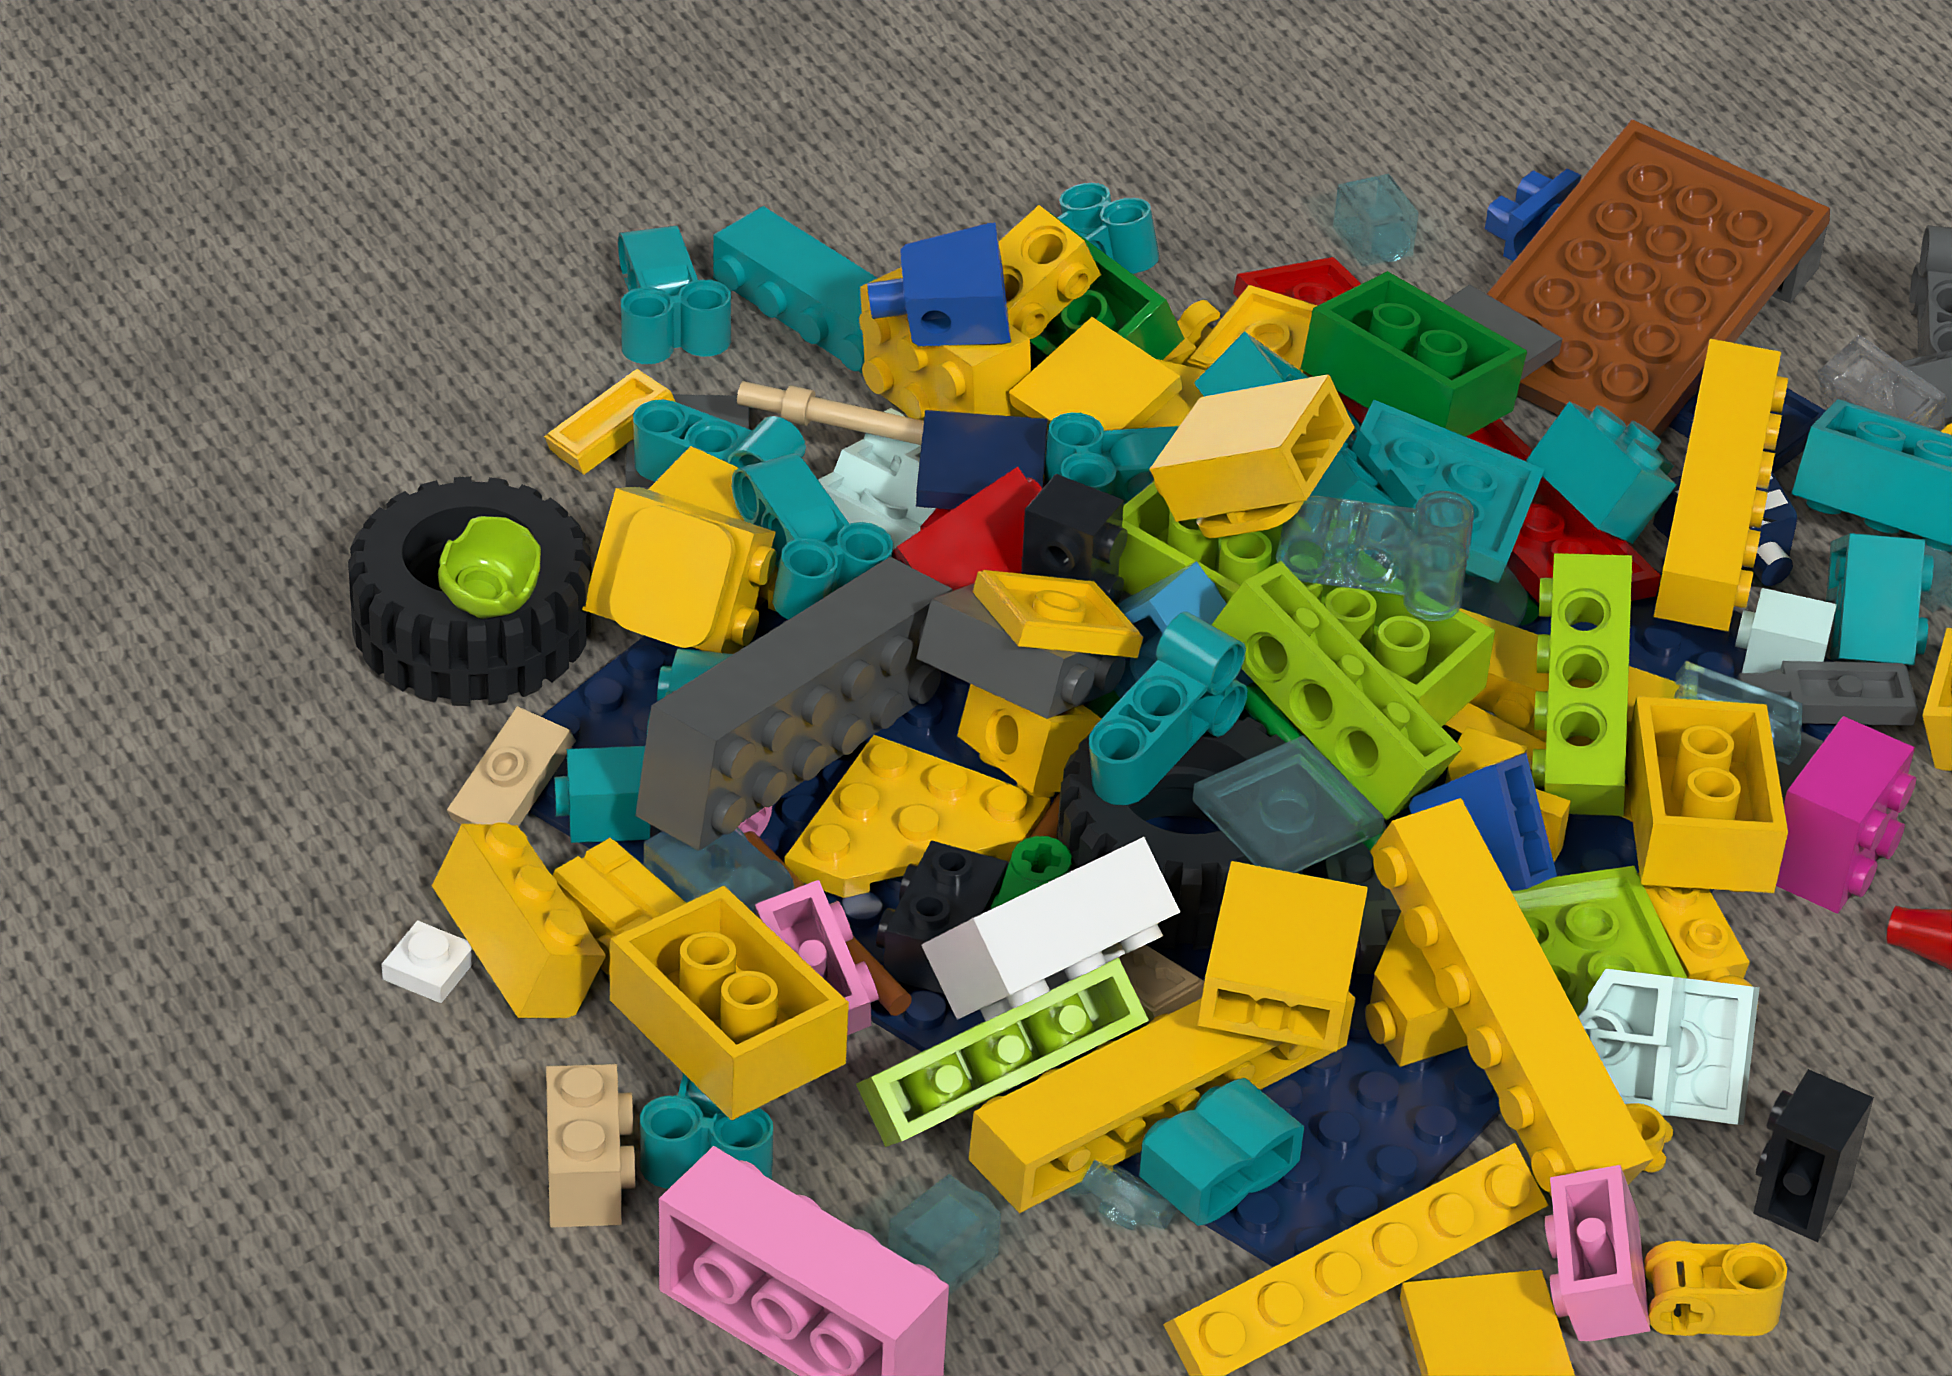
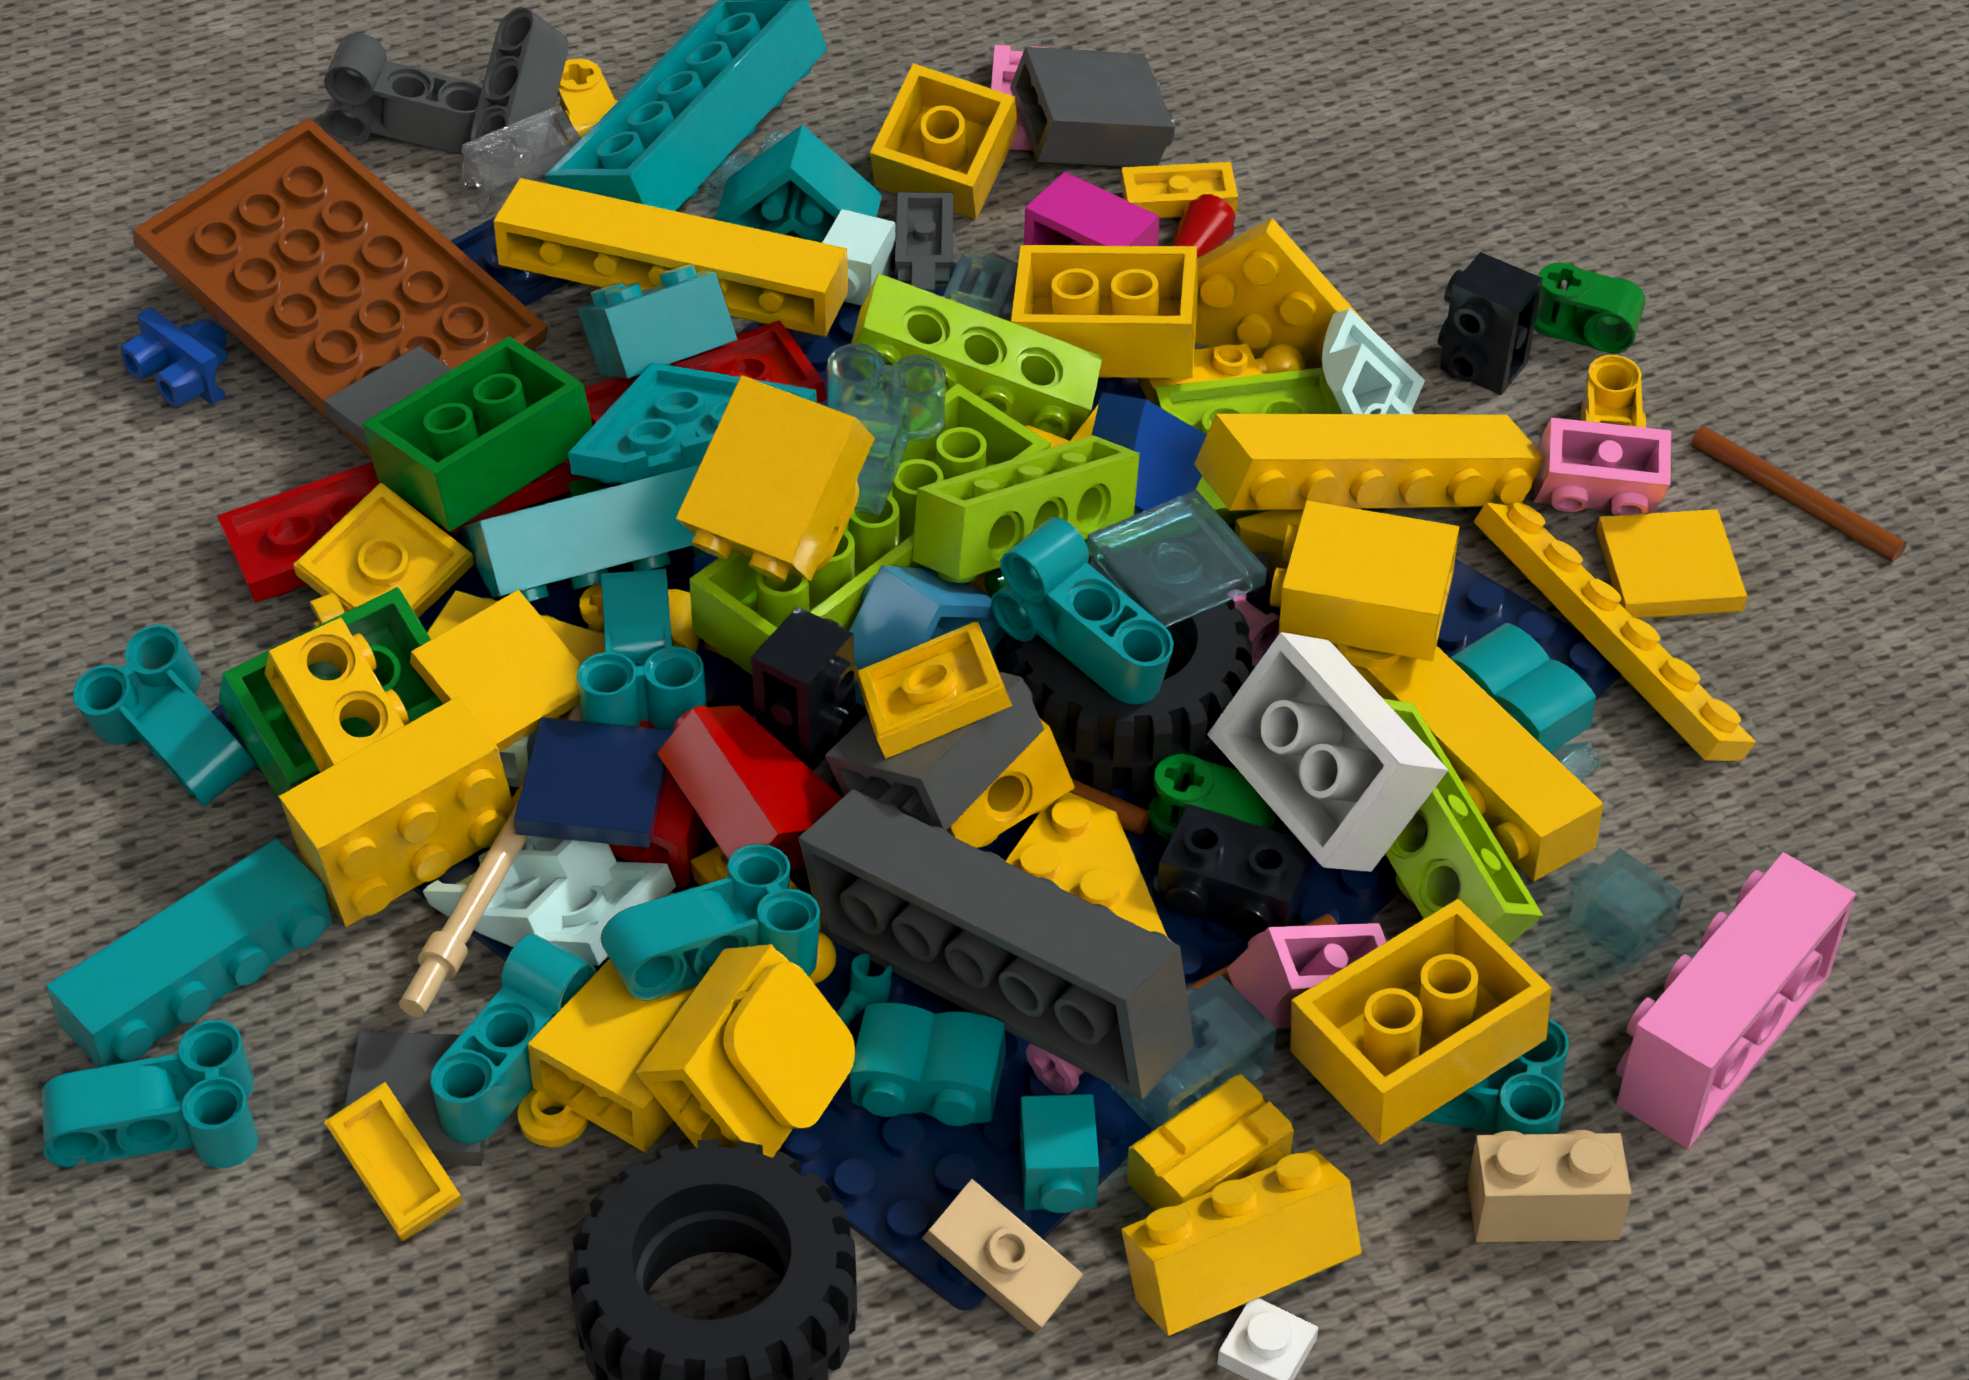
camera: 85 degrees left, 5 degrees up
lime hair [438,516,541,619] -> none
blue torso [867,222,1011,346] -> none
clear light blue brick [1333,174,1419,267] -> none
none -> yellow plate [1195,218,1367,369]
none -> green piece [1534,262,1645,354]

